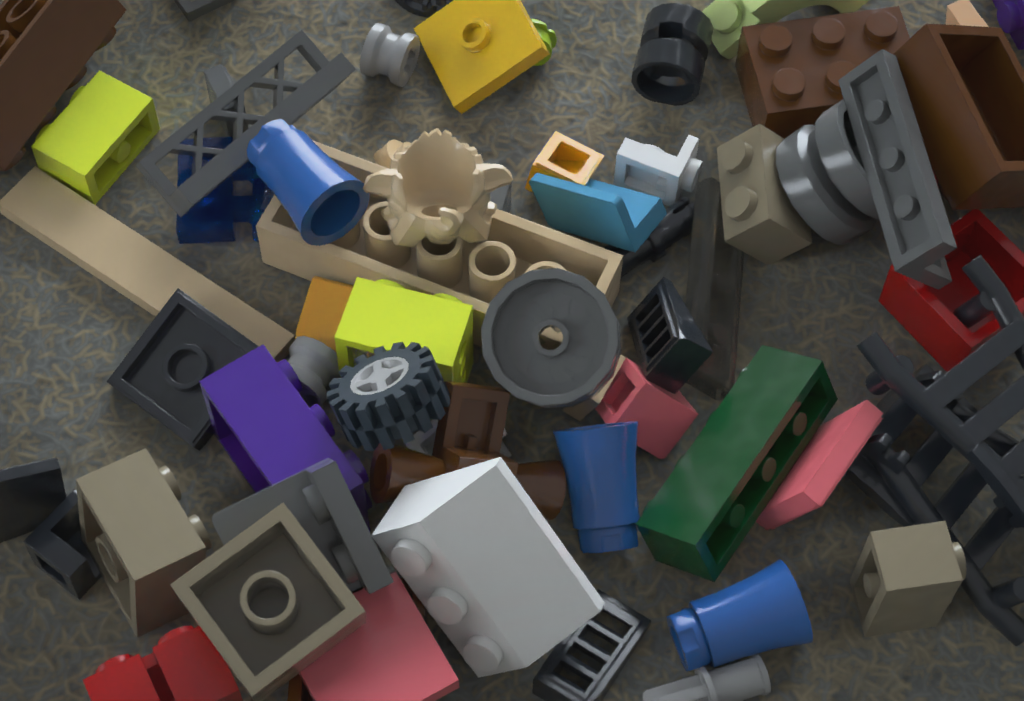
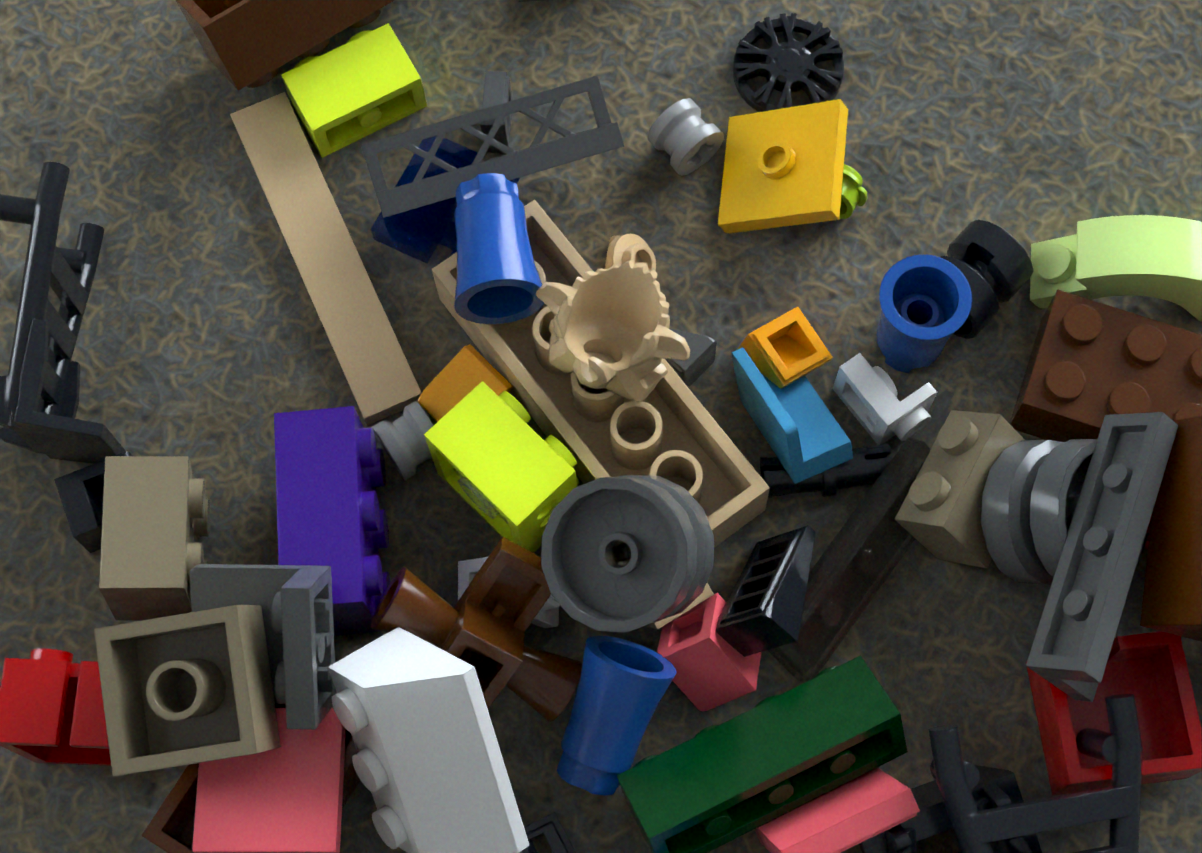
camera: 35 degrees right, 10 degrees up
black plate [107,288,259,451] -> none
black wheel [327,342,451,451] -> none
none -> blue plant [876,255,972,373]

